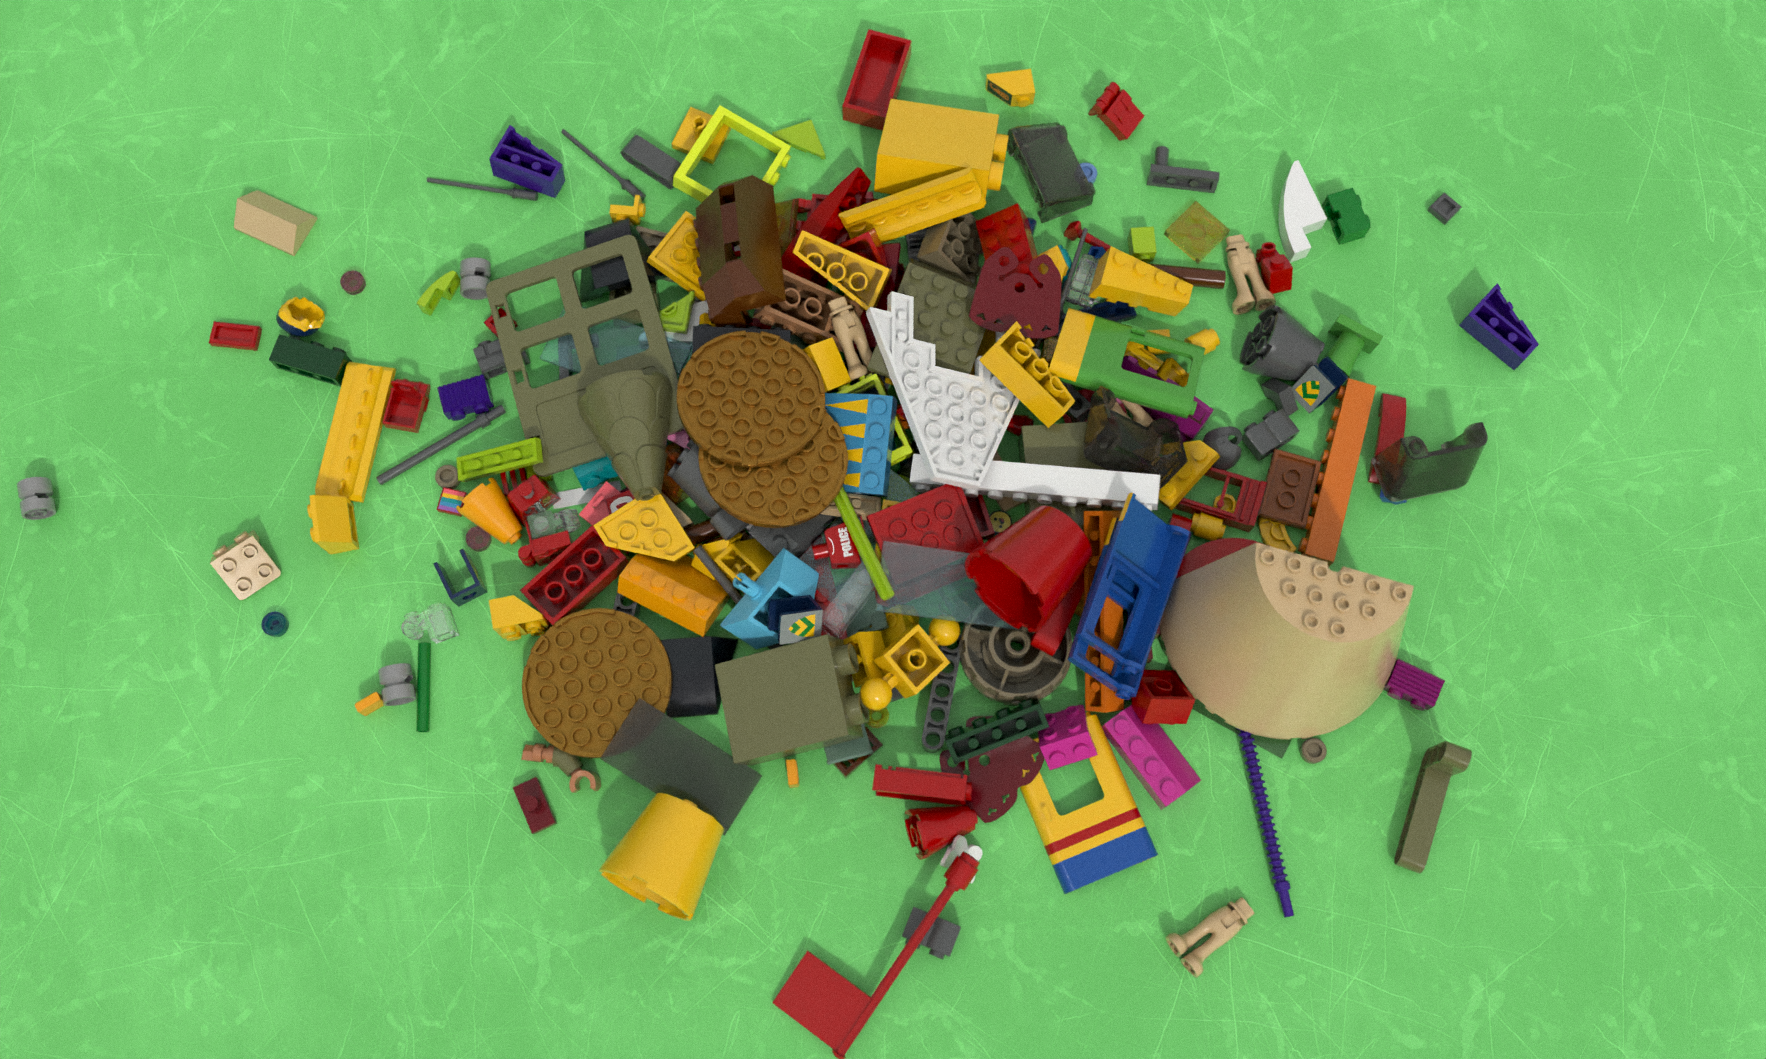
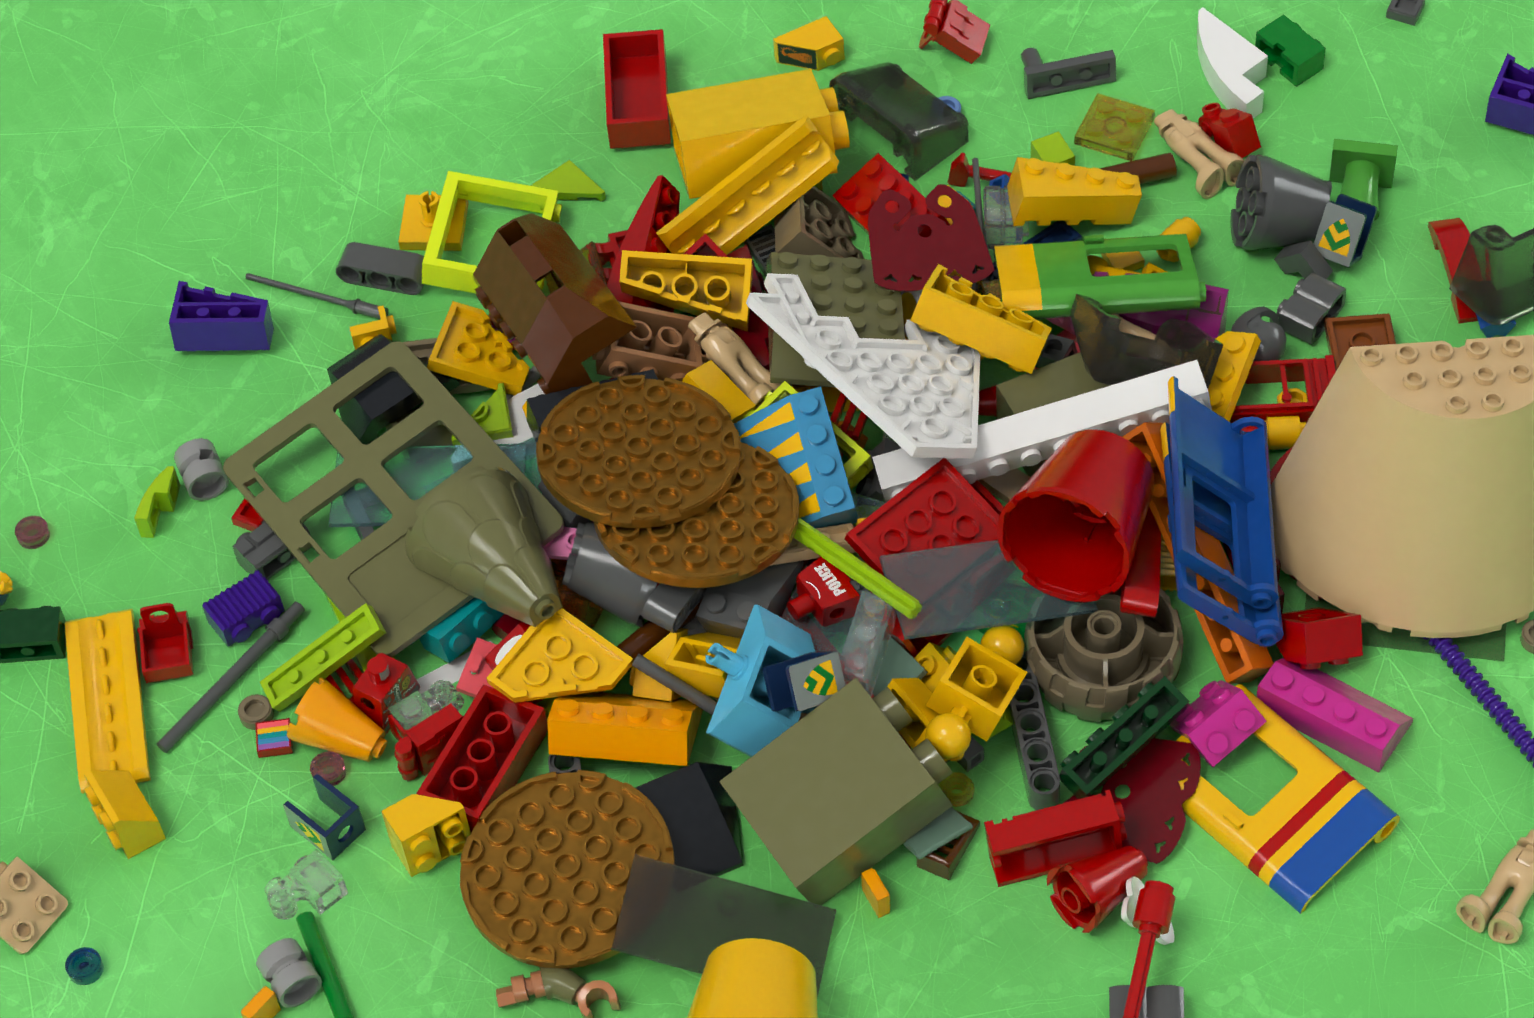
camera: 15 degrees left, 20 degrees down
dark grey piece [427,178,538,201] -> none
orange brick [1298,378,1376,567] -> none

